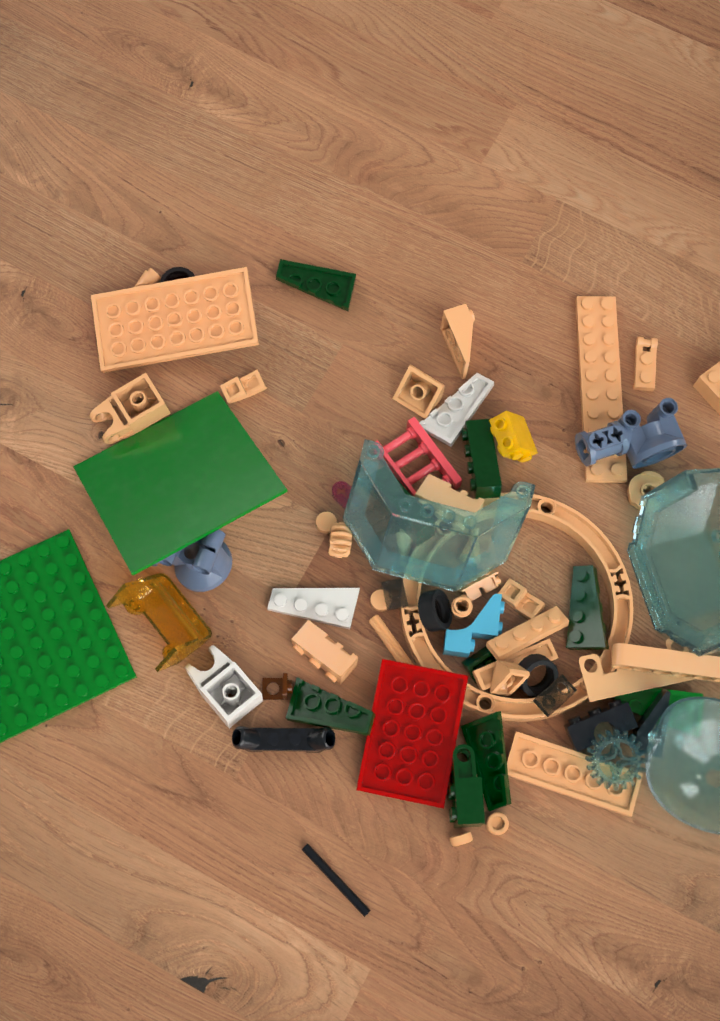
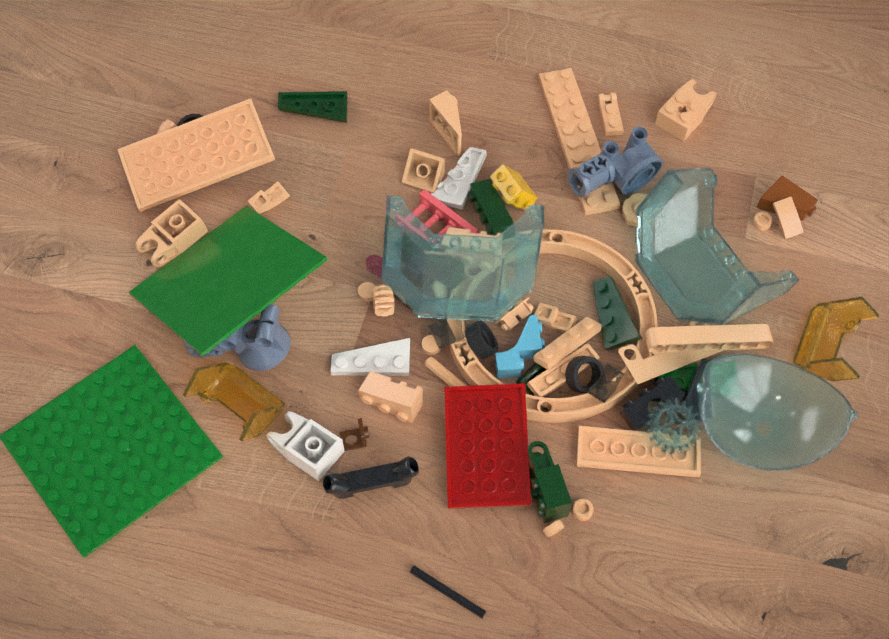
camera: 10 degrees left, 10 degrees down
dark green wing [286,677,375,736] -> none
light nougat cone [451,596,473,619] -> none
dark green wing [461,711,511,811] -> none
light nougat slope [490,660,530,696] -> none

